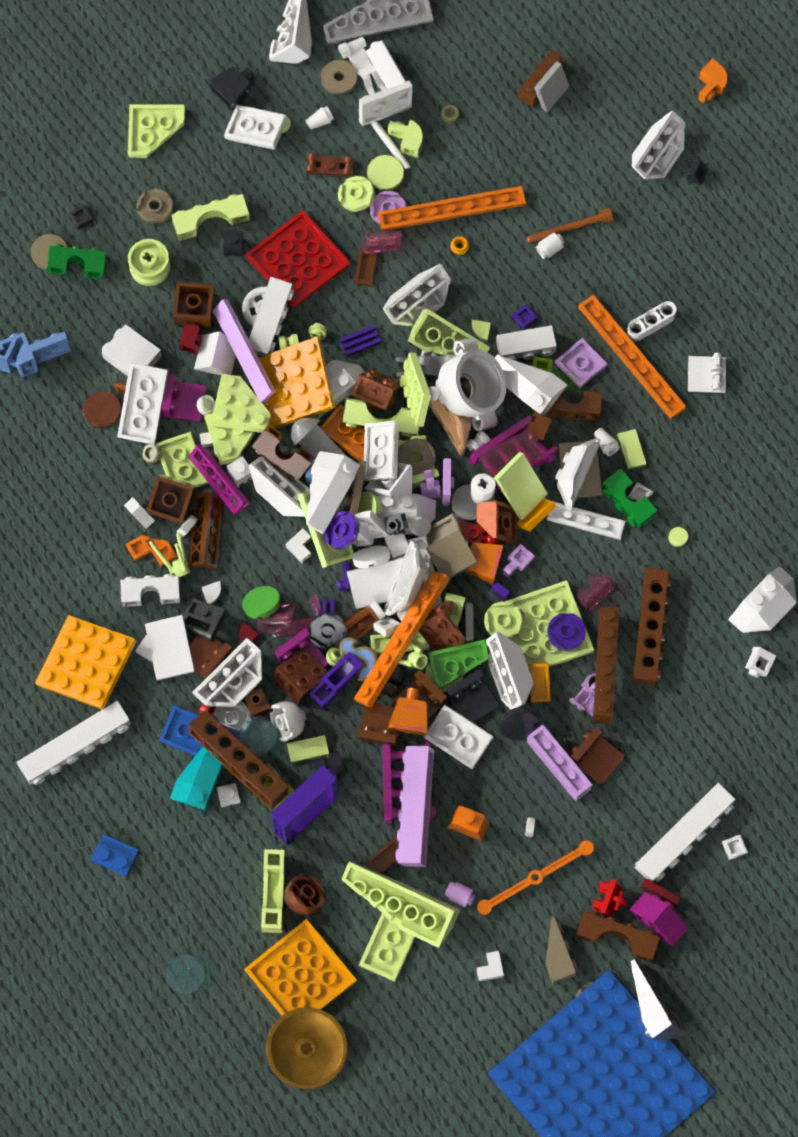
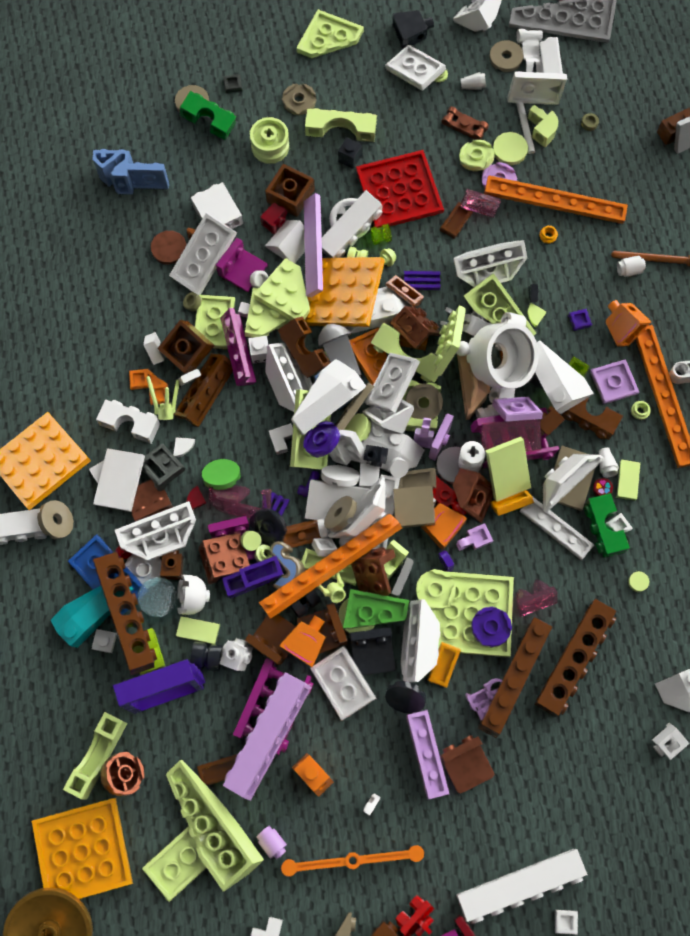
camera: 25 degrees right, 0 degrees up
white brick [496,325,556,360] -> none
none -> tile [37,500,74,539]
none -> white brick [219,638,253,671]
none -> yellowish green tile [241,530,261,551]
none -> dark tan tile [324,496,357,532]
none -> clear neon green wheel [370,224,392,245]
none -> dark orange slope [385,275,424,307]
none -> lavender tile [492,397,543,421]
none -> black tile [528,284,538,303]
none -> dark red tile [593,478,613,496]
none -> orange torso [606,300,651,347]
none -> yellowish green plate [631,401,651,420]

